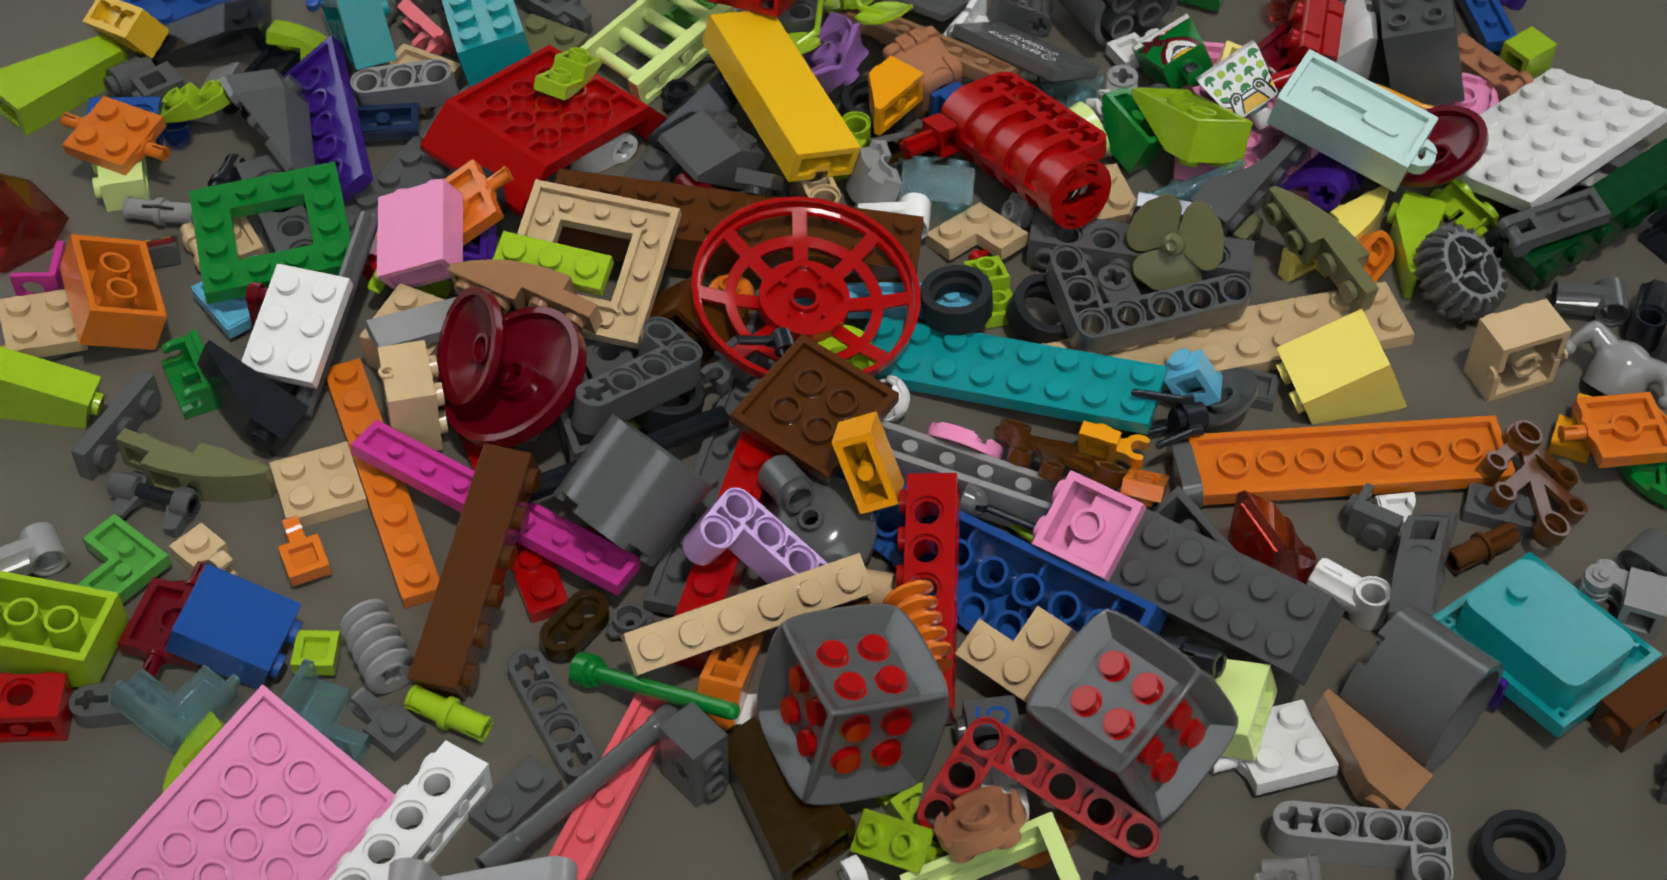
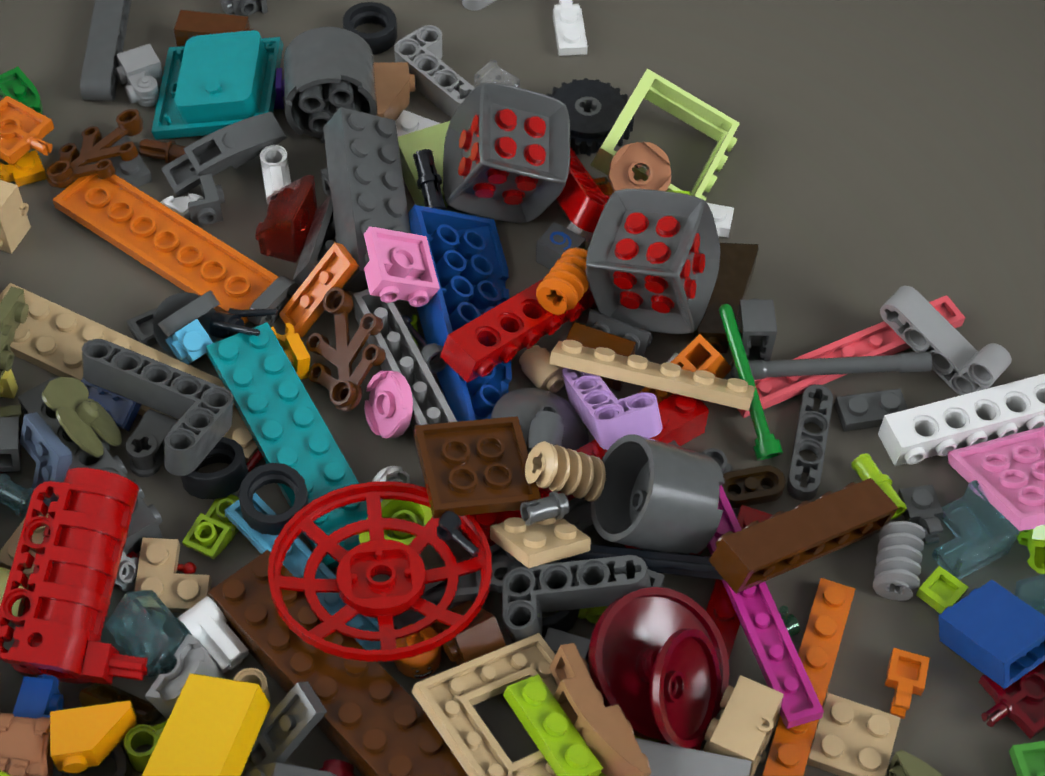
camera: 140 degrees left, 5 degrees up
tan plate [169,523,238,576] -> none
light orange brick [832,411,904,515] -> none
tan brick [955,606,1077,703] -> none
light yellow slope [1276,309,1407,425] -> none
none -> dark grey beam [158,290,220,338]
none -> tan plate [490,517,591,568]
none -> dark grey pin [520,491,569,526]
none -> tan piece [525,441,606,502]
none -> clear green hand [779,606,800,637]

